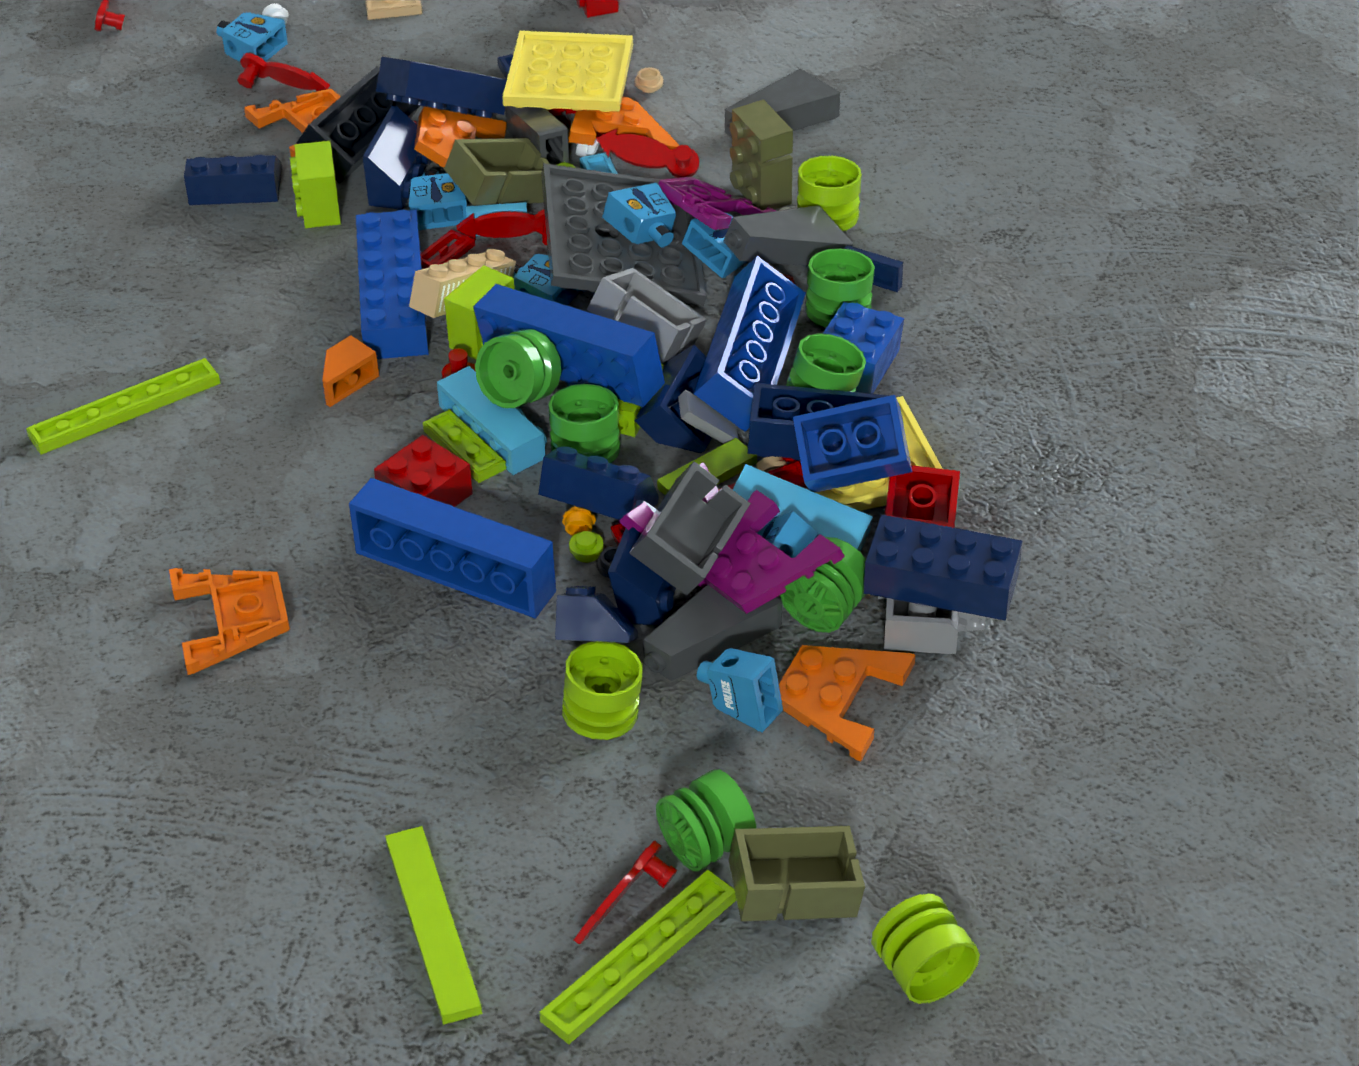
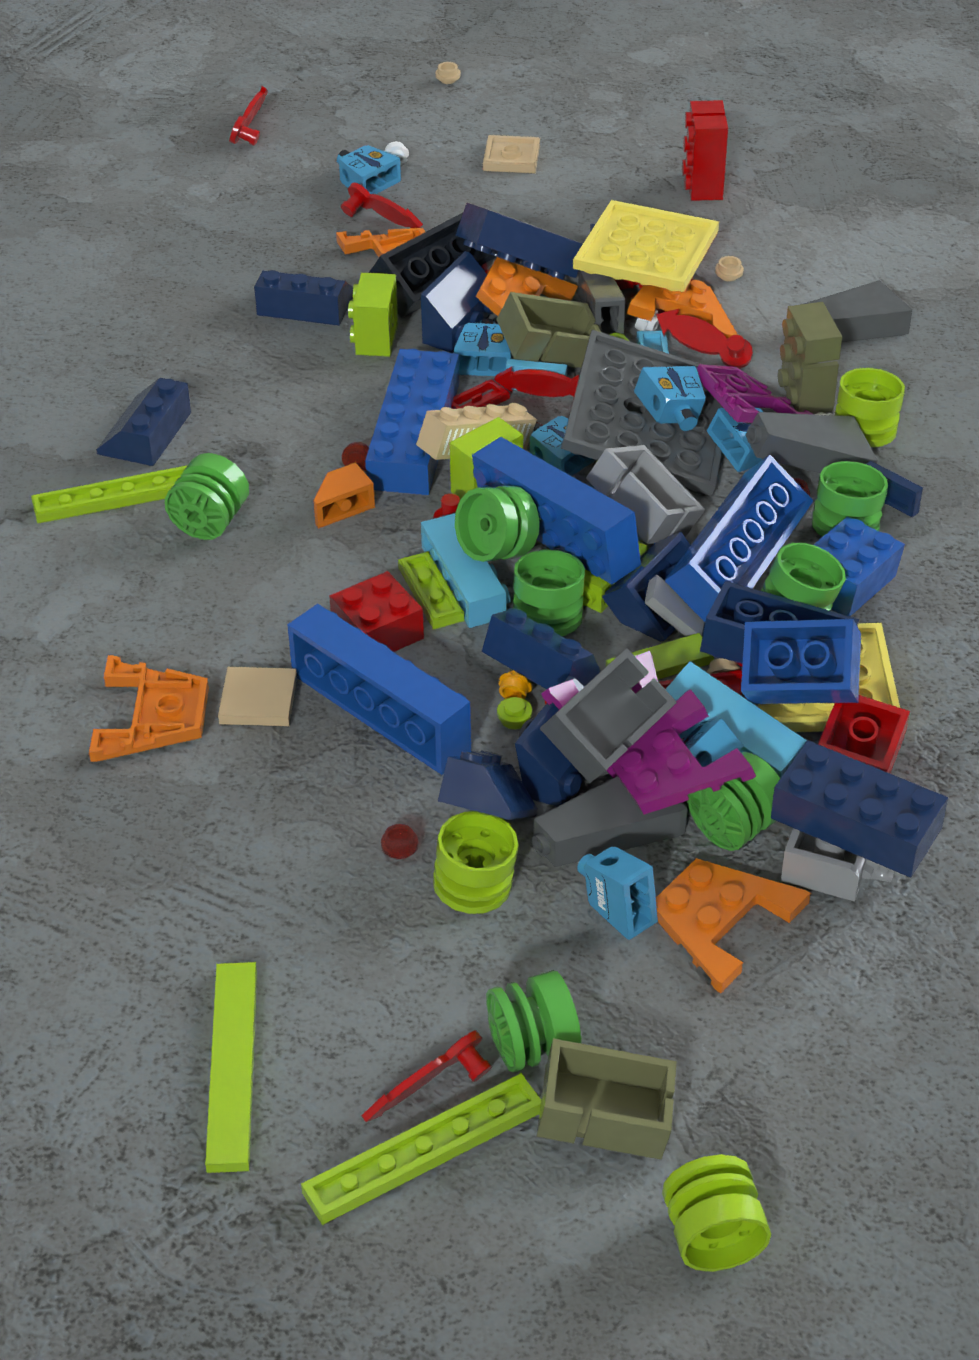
camera: 15 degrees right, 0 degrees up
none -> dark blue slope [96,378,191,466]
none -> bright green wheel [164,453,249,540]
none -> tan tile [218,667,297,726]
none -> clear red plate [342,442,369,471]
none -> clear red plate [381,824,418,859]

